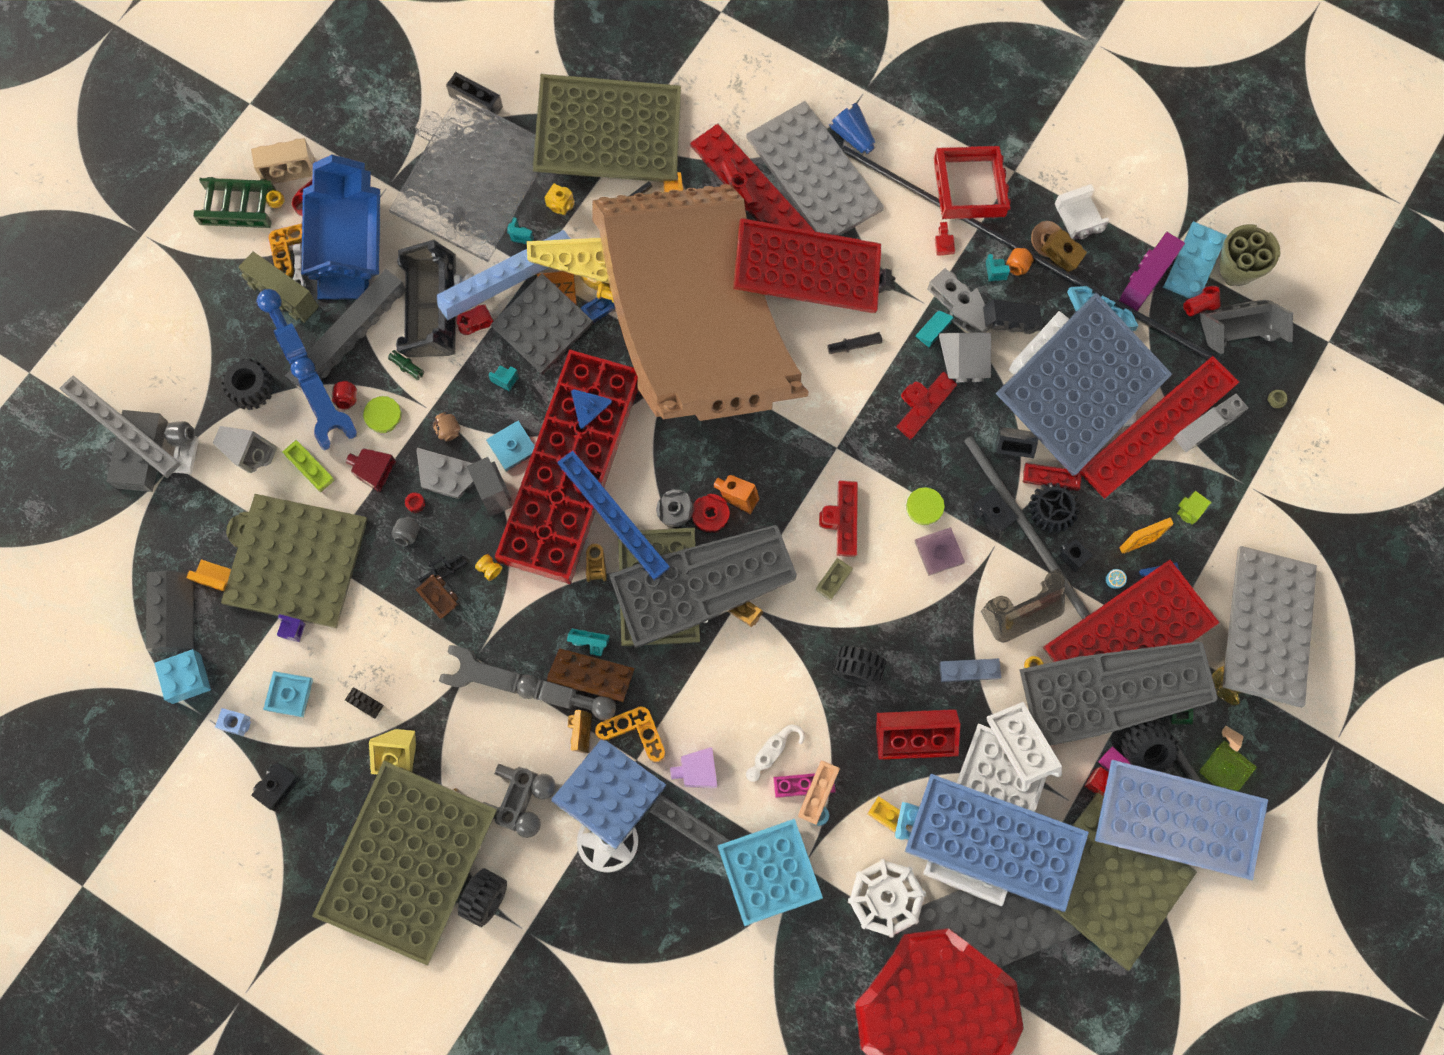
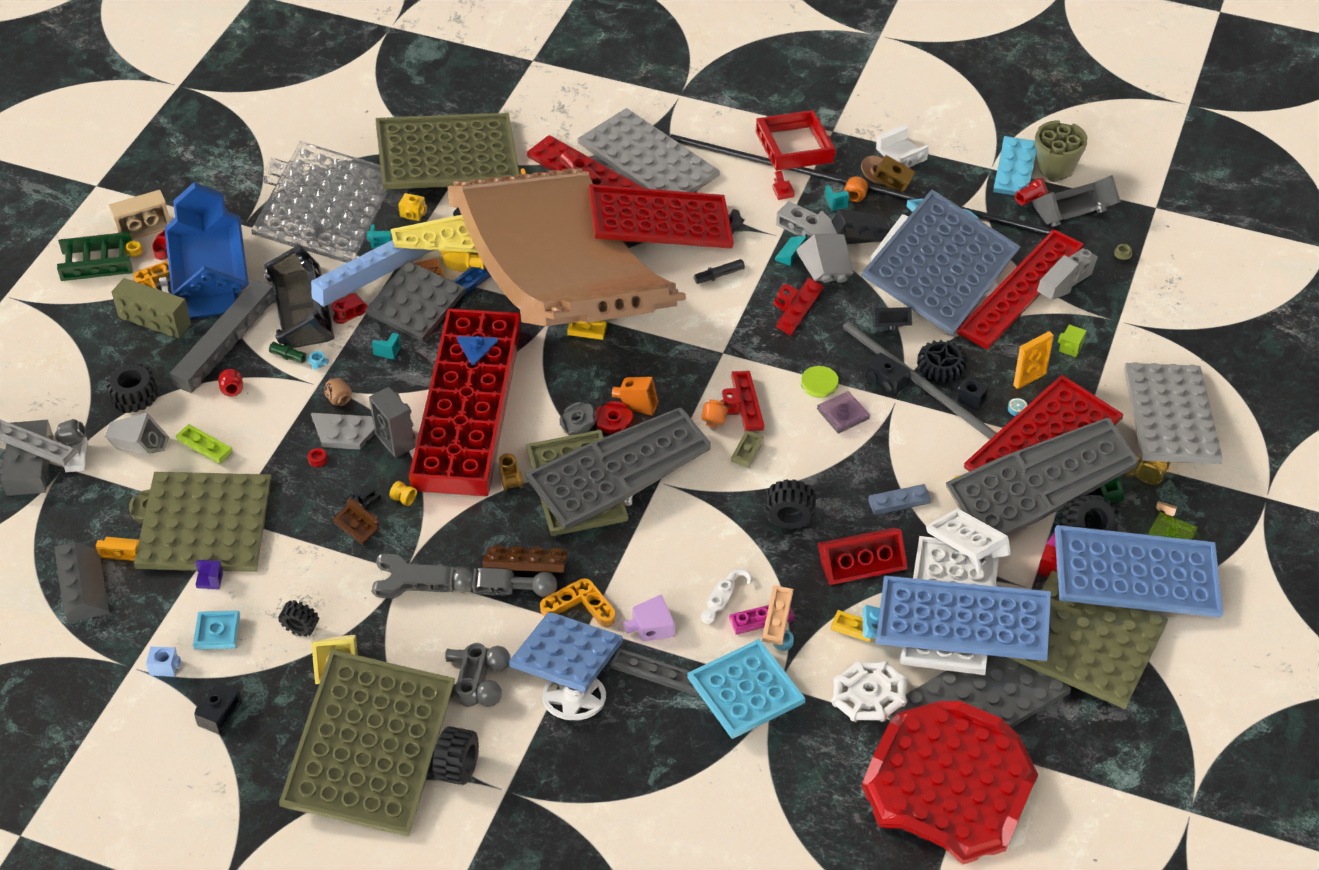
camera: 10 degrees left, 25 degrees down
medium azure brick [154,649,211,704] -> none
blue piece [257,289,357,451] -> none
dark red torso [346,448,396,492] -> none
lime tile [363,396,402,433] -> none
dark grey head [391,517,420,546] -> none
black brick [446,71,503,120] -> none
medium azure plate [486,421,534,471] -> none
blue plate [558,451,670,581] -> none
teal hinge [567,628,610,656] -> none
pearl gold hinge [567,710,592,753] -> none
pearl gold hinge [727,602,763,628] -> none
blue cone [829,102,876,154] -> none
clear smoke windscreen [981,568,1065,643] -> none
red tile [1022,463,1082,491] -> none
magenta brick [1119,231,1185,311] -> none
none -> medium azure plate [307,351,329,369]
none -> orange head [701,399,728,428]

